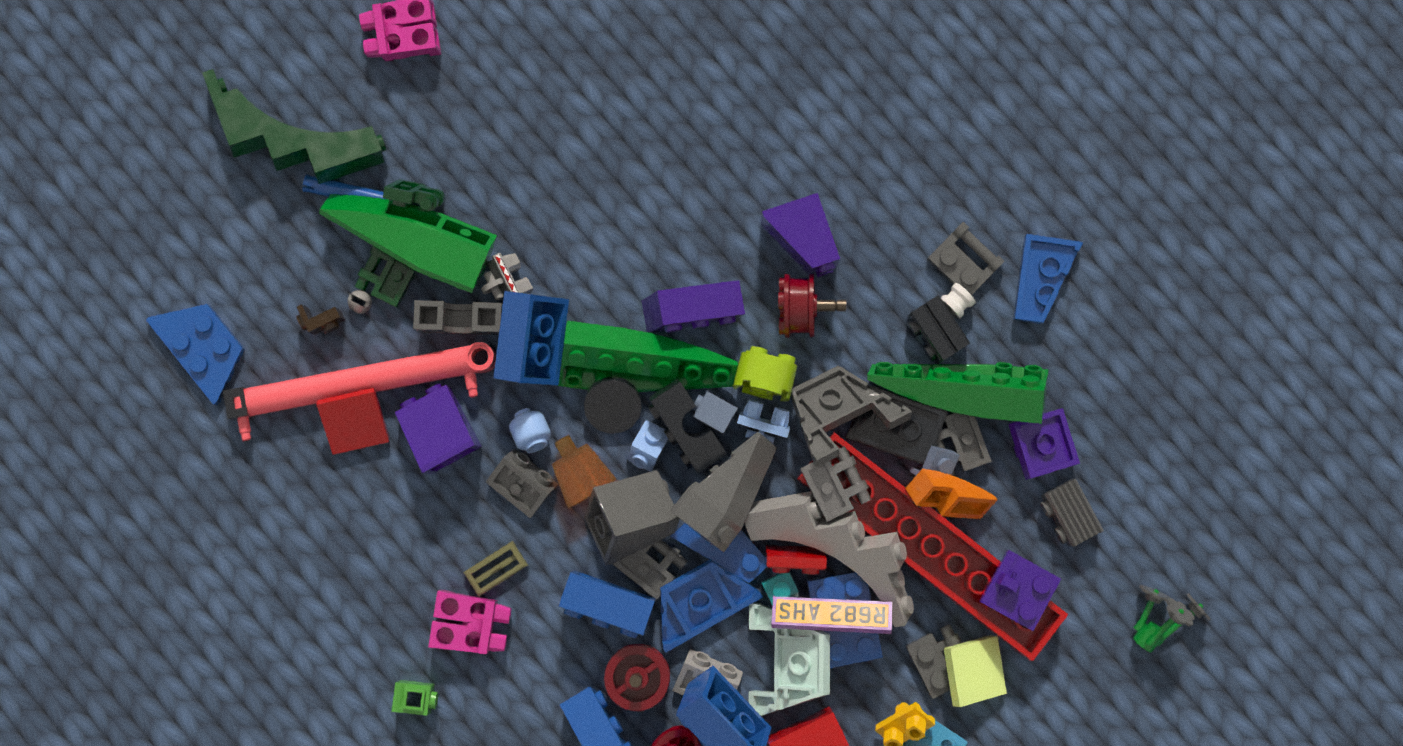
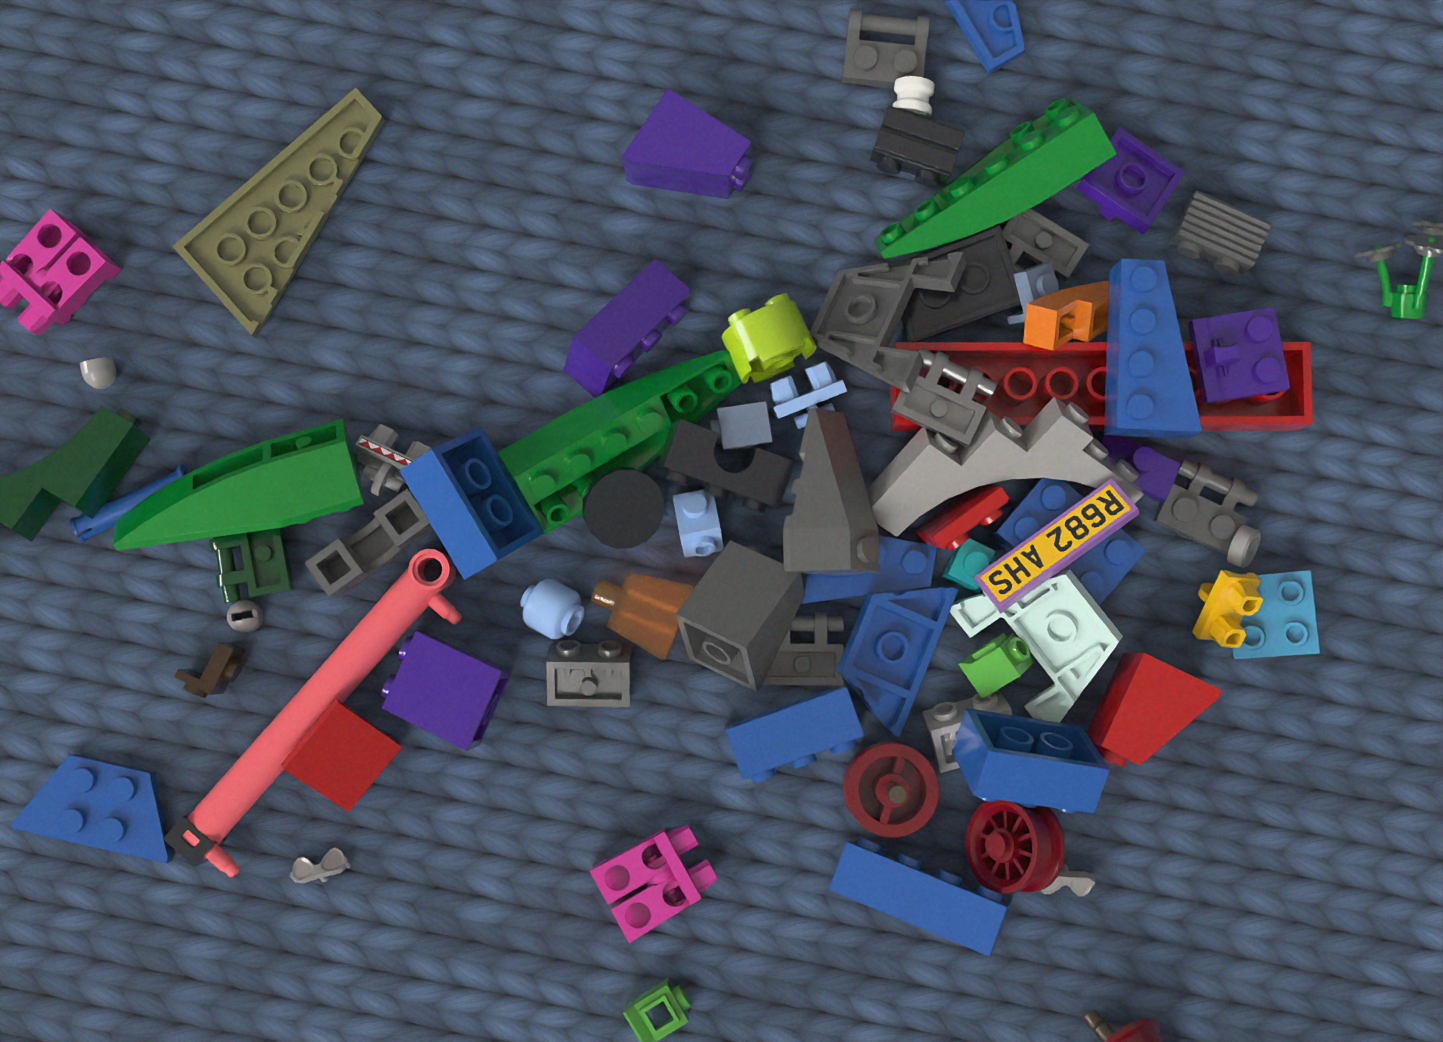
camera: 45 degrees left, 0 degrees up
dark green plate [383,179,445,211] -> none
olive tile [463,541,528,597] -> none
dark red wheel [778,274,846,338] -> none
yellowish green tile [944,635,1007,707] -> none
none -> light grey hinge [79,357,116,389]
none -> olive wing [172,87,385,338]
none -> light grey piece [290,848,351,883]
none -> bright green window [958,633,1034,699]
none -> dark purple tile [1099,433,1181,503]
none -> blue wedge [1104,259,1202,439]
none -> light grey tile [1227,525,1261,568]

